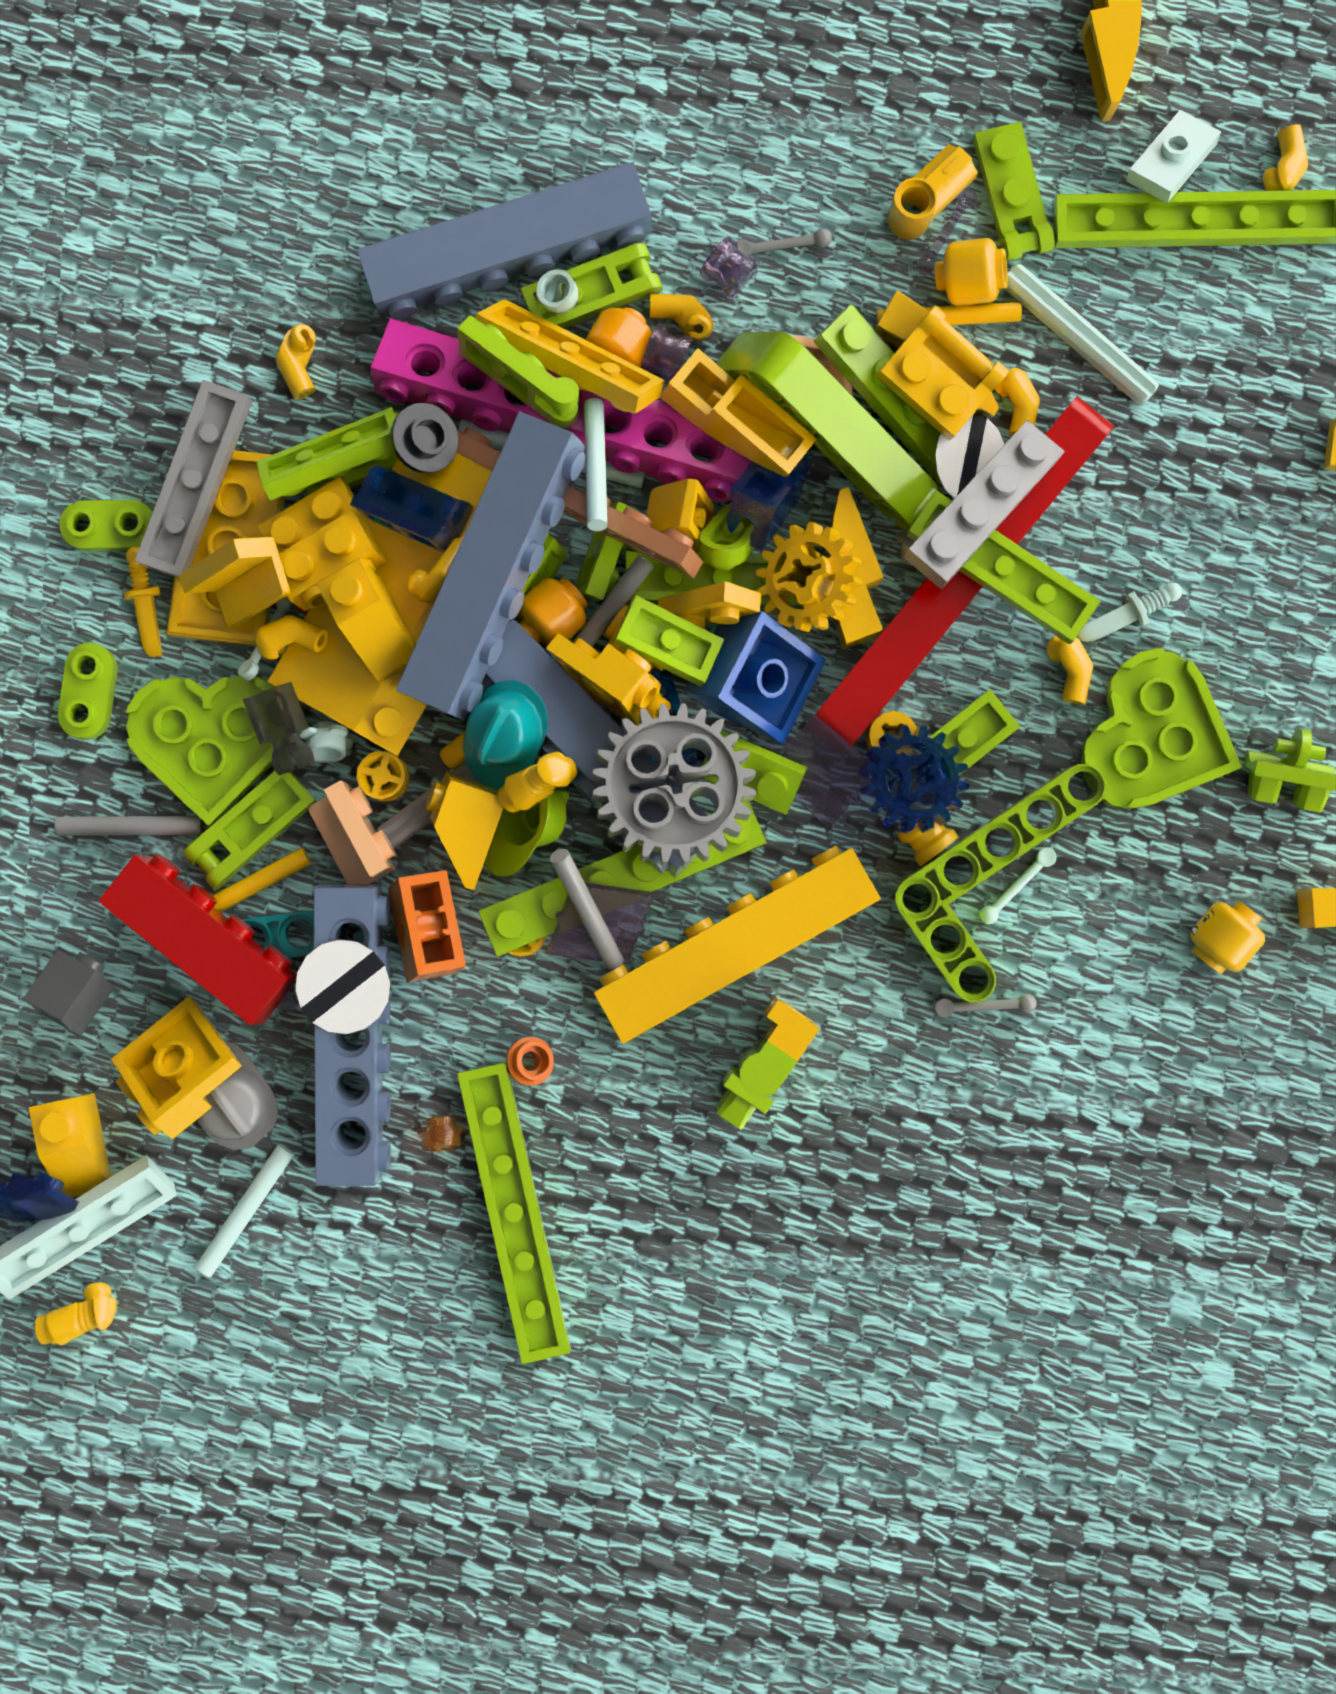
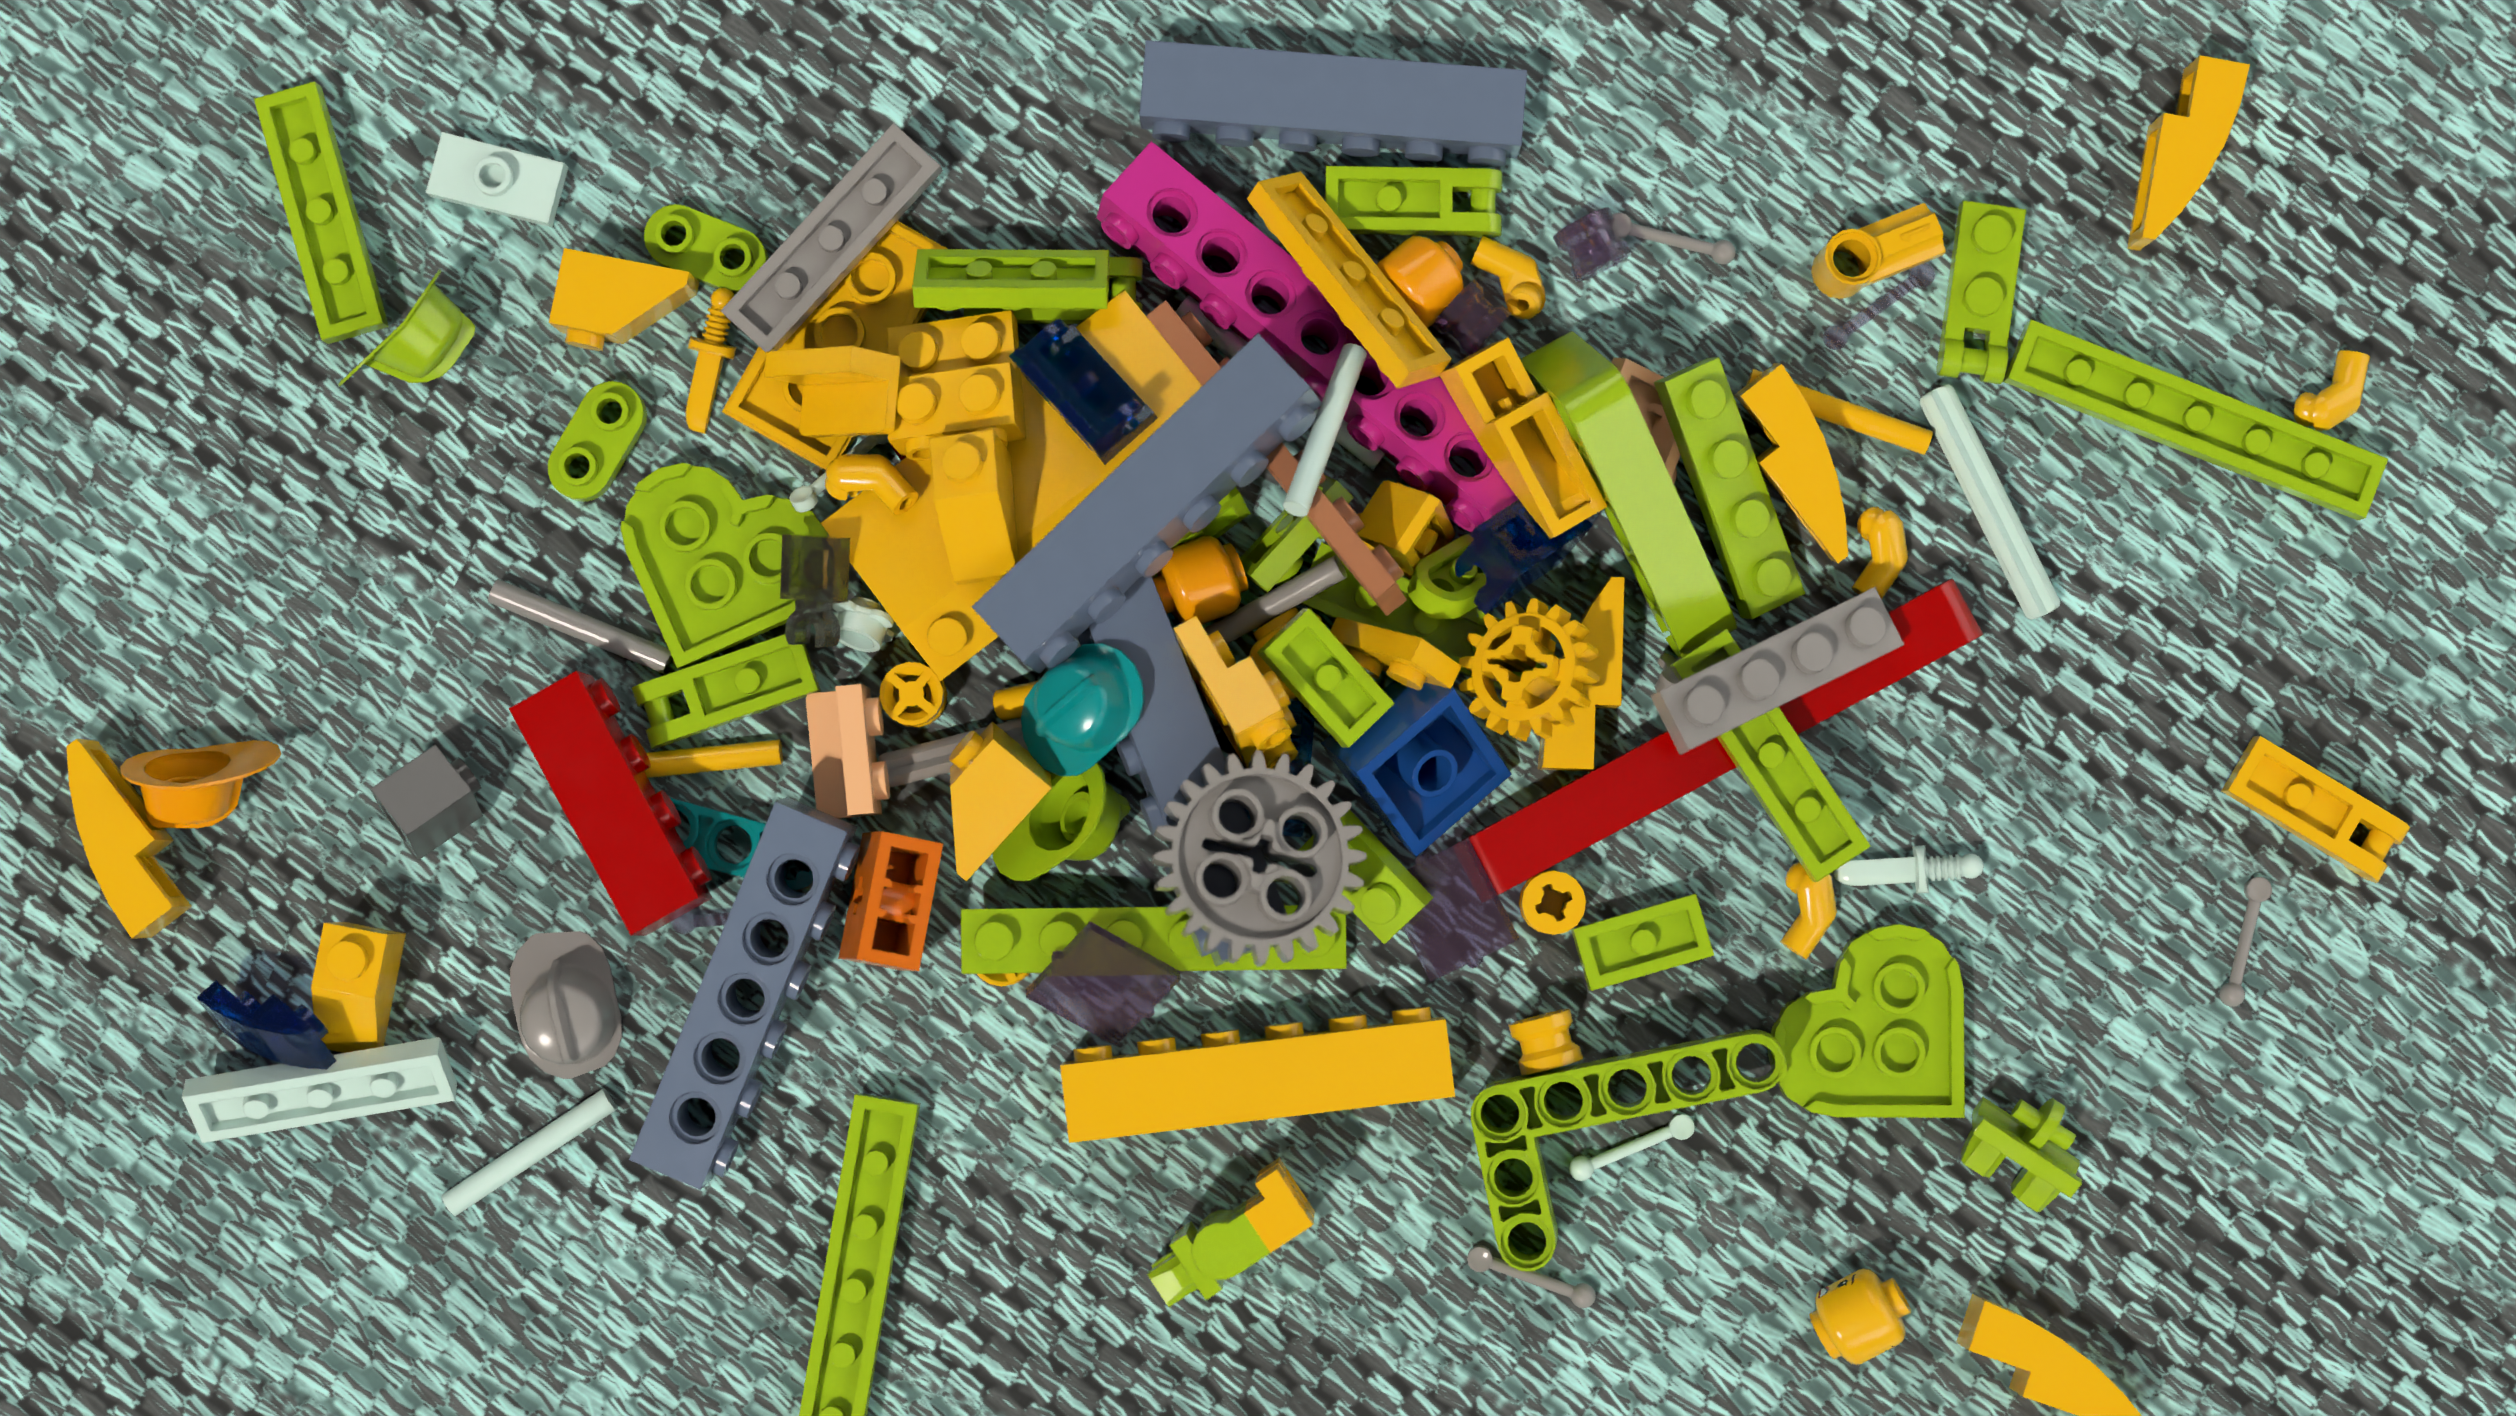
camera: 20 degrees right, 0 degrees up
yellow arm [35,1282,117,1345] -> none
yellow plate [111,996,242,1140] -> none
yellow arm [276,324,316,400] -> none
white sticker [295,940,390,1034] -> none
piece [391,403,459,473] -> none
yellow arm [407,538,462,603] -> none
clear orange plate [417,1116,466,1152] -> none
lime plate [457,315,579,428] -> none
yellow arm [498,752,577,813] -> none
orange plate [505,1037,554,1086] -> none
light aqua hinge [537,269,578,313] -> none
light grey bar [550,849,624,969] -> none
clear blue gear [860,725,969,833] -> none
yellow plate [876,305,1009,441] -> none
yellow head [935,238,1008,306] -> none
white sticker [935,413,1005,499] -> none
light aqua plate [1126,110,1221,203] -> none
none -> yellow slope [549,248,699,351]

